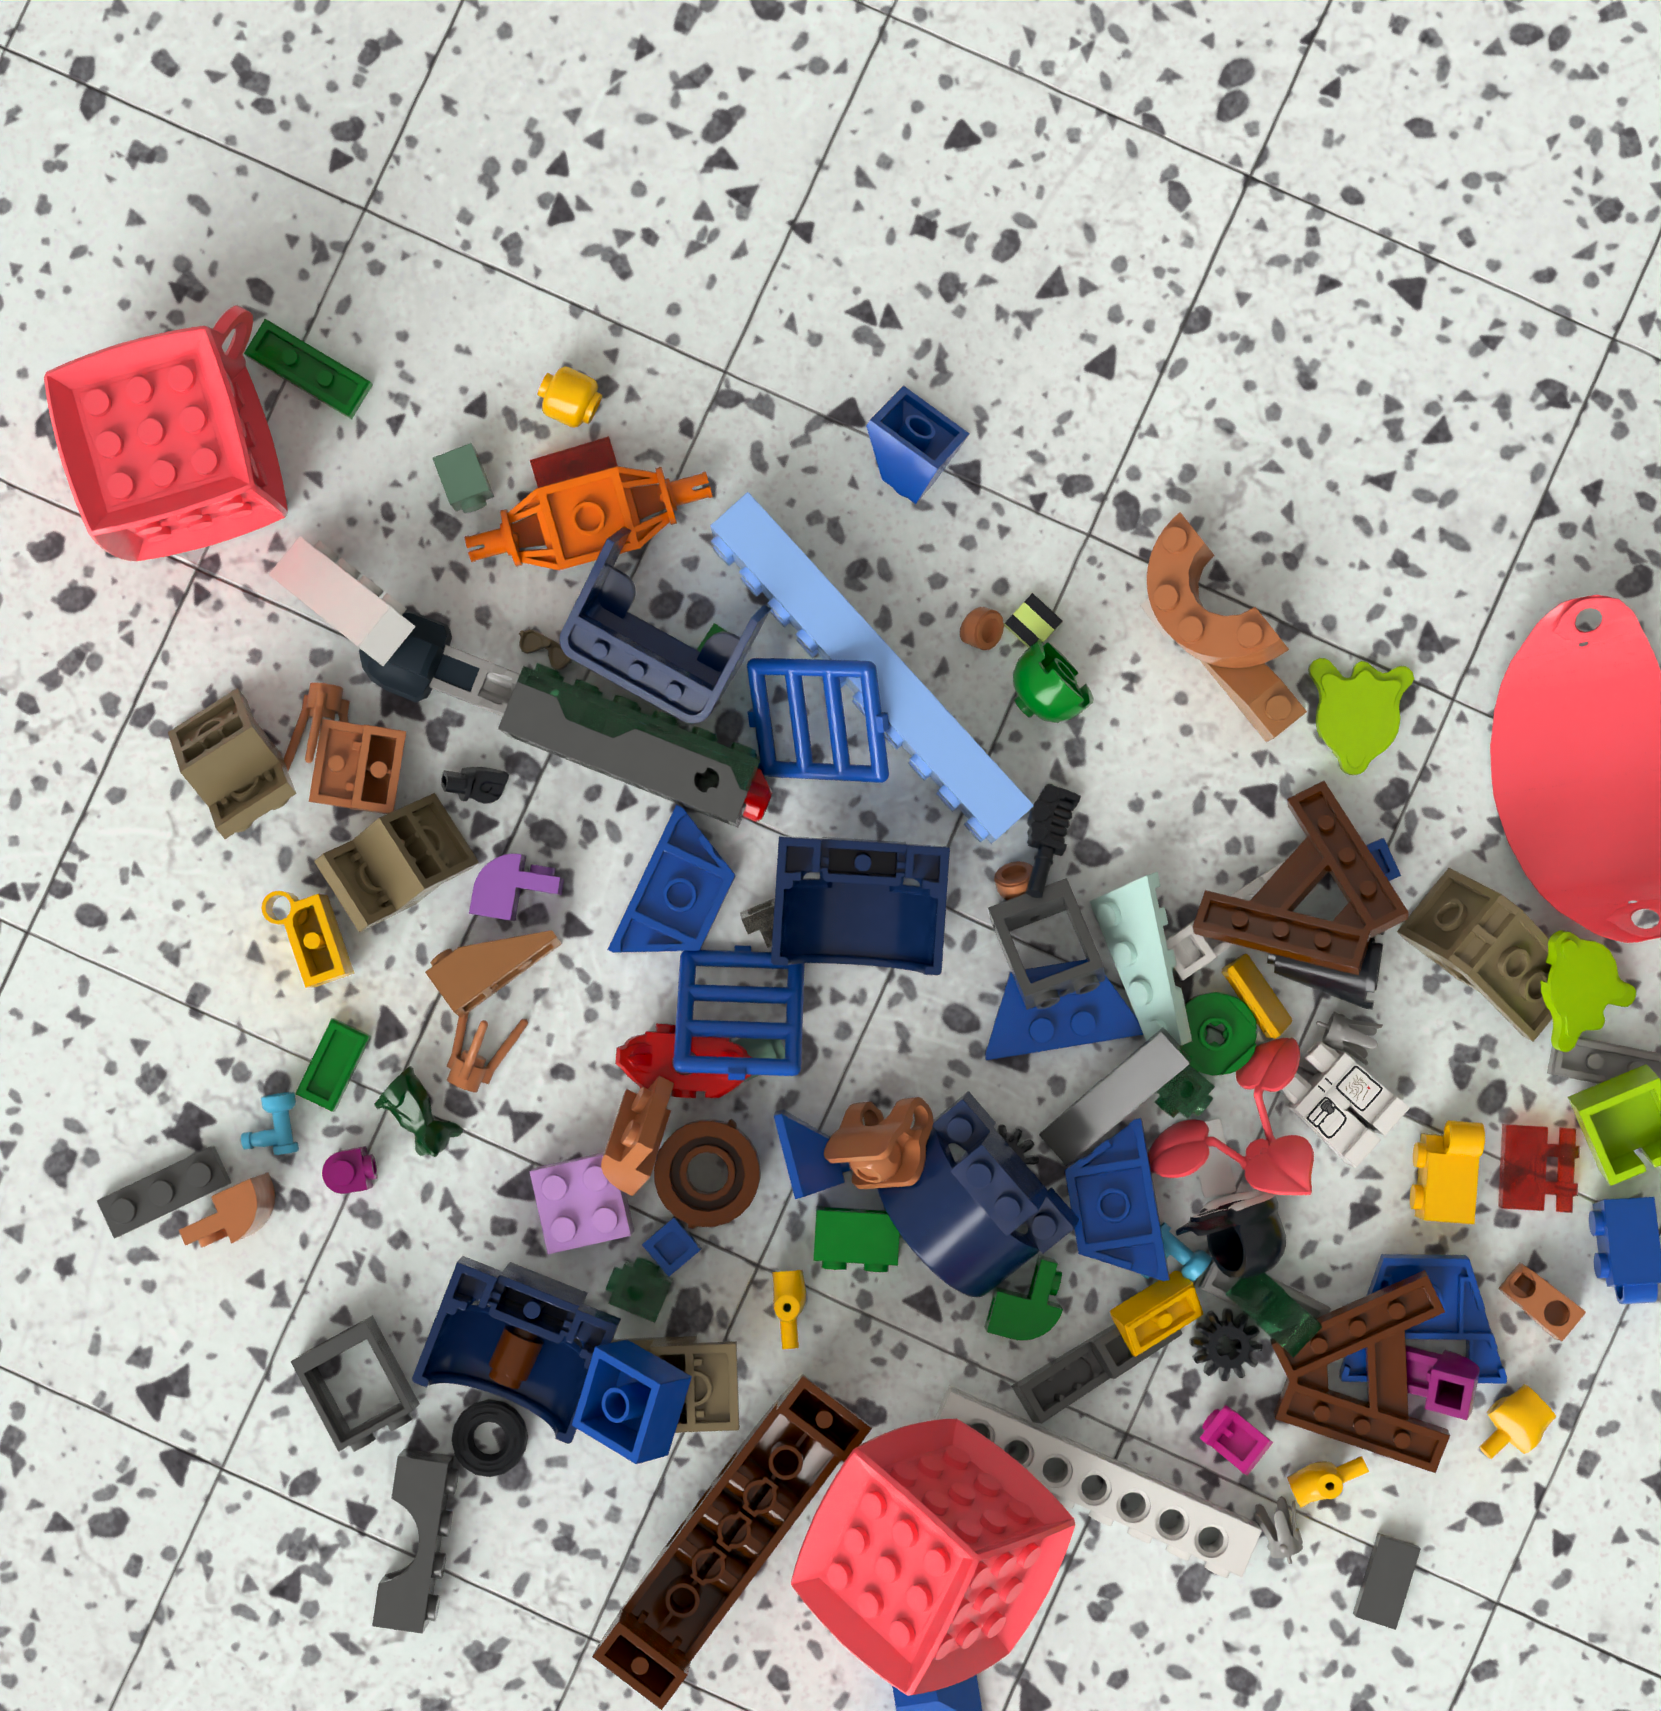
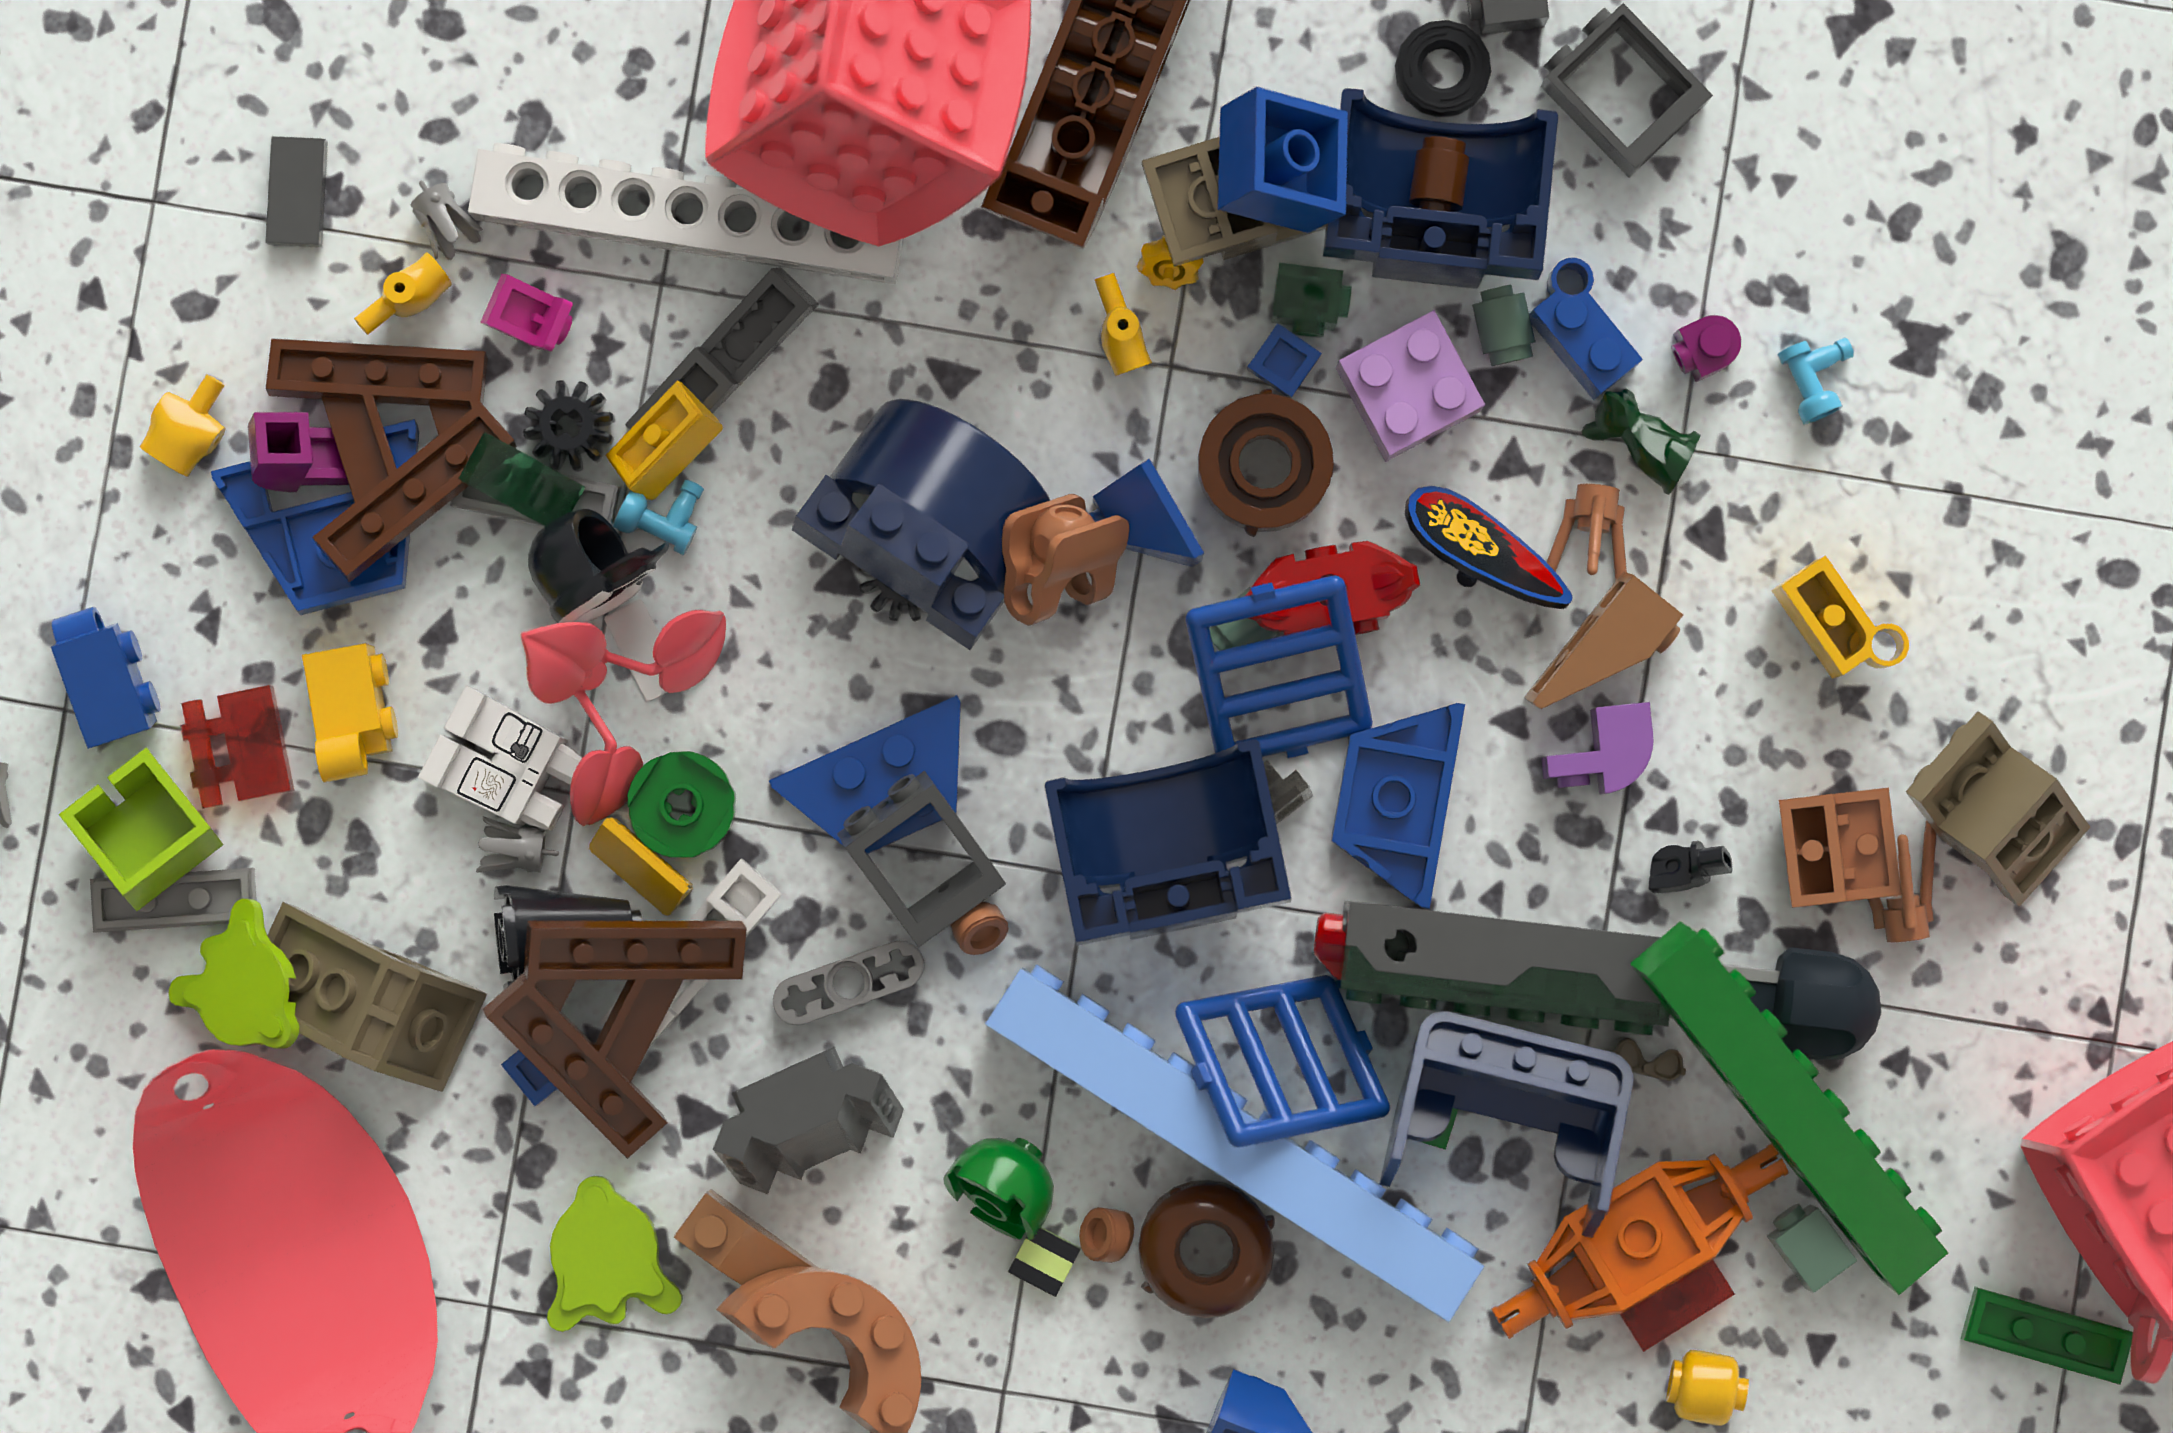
camera: 165 degrees right, 0 degrees up
dark grey plate [97,1146,232,1239] -> none
nougat brick [179,1172,275,1248] -> none
white brick [269,536,415,666] -> none
green tile [295,1018,371,1112] -> none
dark tan bracket [314,793,479,932] -> none
nougat brick [601,1076,674,1196] -> none
green brick [813,1206,900,1272] -> none
green brick [984,1255,1063,1341] -> none
black piece [1026,784,1081,898] -> none
slope [1039,1027,1192,1166] -> none
blue wing [1065,1118,1170,1281] -> none
light aqua wing [1090,872,1192,1046] -> none
clear green brick [1154,1065,1215,1119] -> none
nougat leg [1498,1263,1586,1341] -> none
none -> dark grey slope [713,1047,904,1194]
none -> light grey beam [773,941,924,1025]
none -> yellow piece [1136,235,1204,290]
none -> reddish brown piece [1138,1180,1275,1318]
none -> shield [1404,486,1572,609]
none -> sand green brick [1472,285,1535,366]
none -> blue hinge [1529,258,1643,400]
none -> green brick [1630,921,1948,1295]

